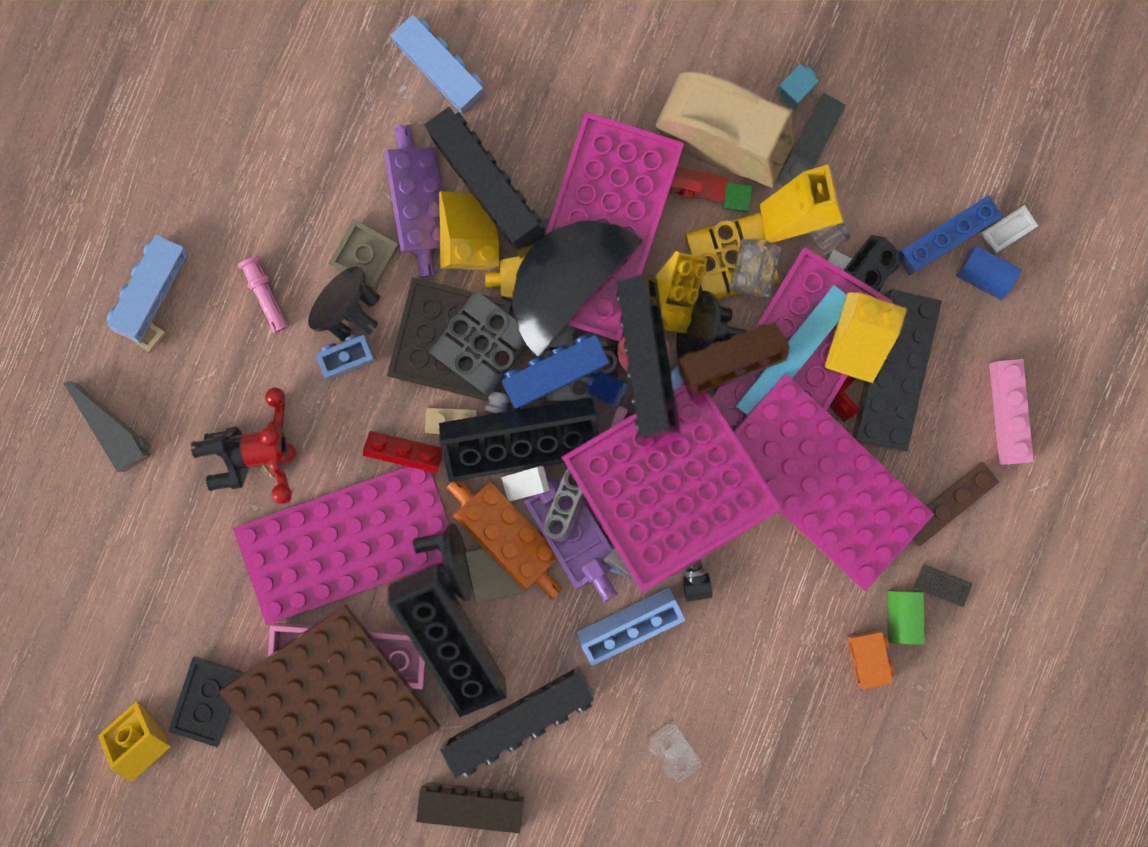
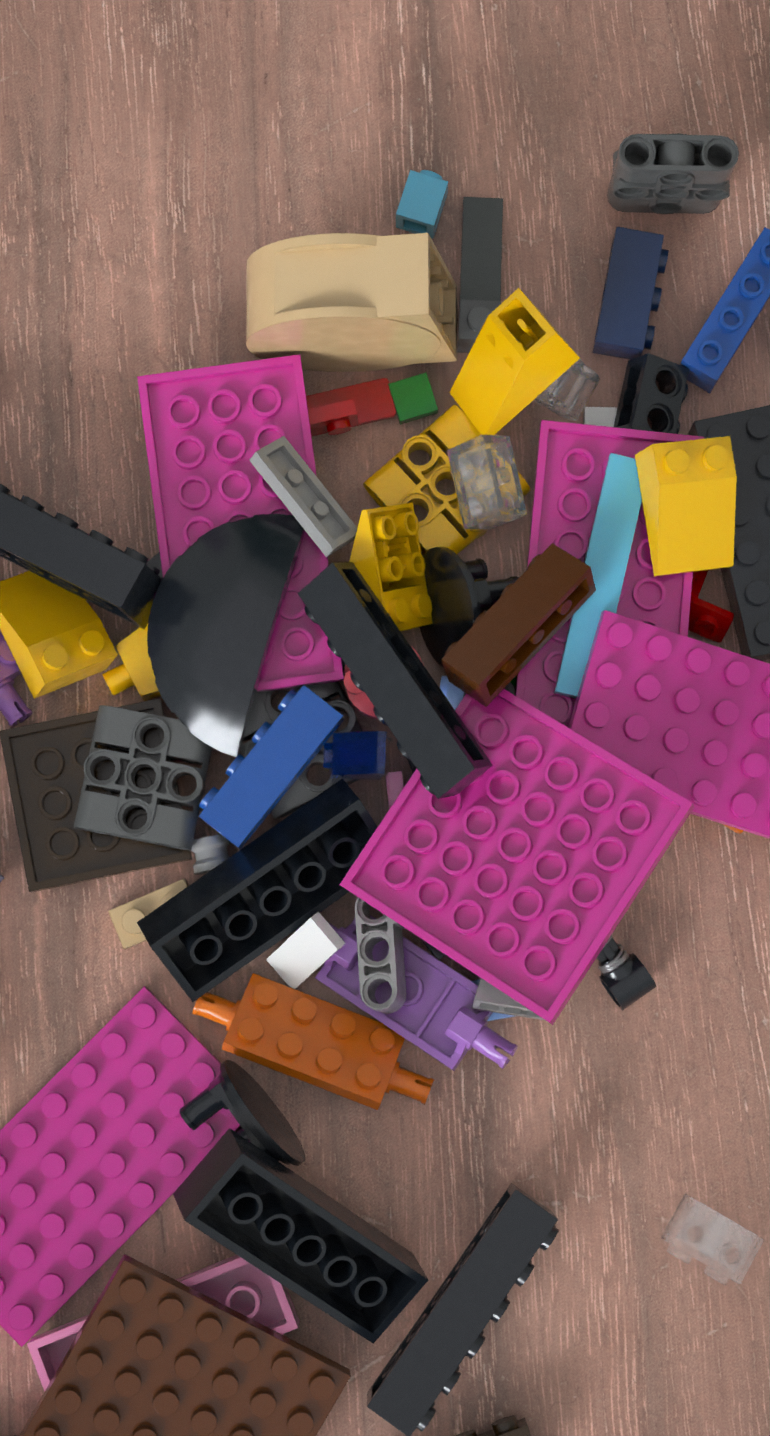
camera: 25 degrees left, 5 degrees down
red plate [363,431,443,474] -> none
dark tan tile [465,548,527,603] -> none
light blue brick [577,587,685,666] -> none
none -> light grey plate [249,436,357,558]
none -> dark blue brick [592,227,669,360]
none -> dark grey connector [607,133,739,214]

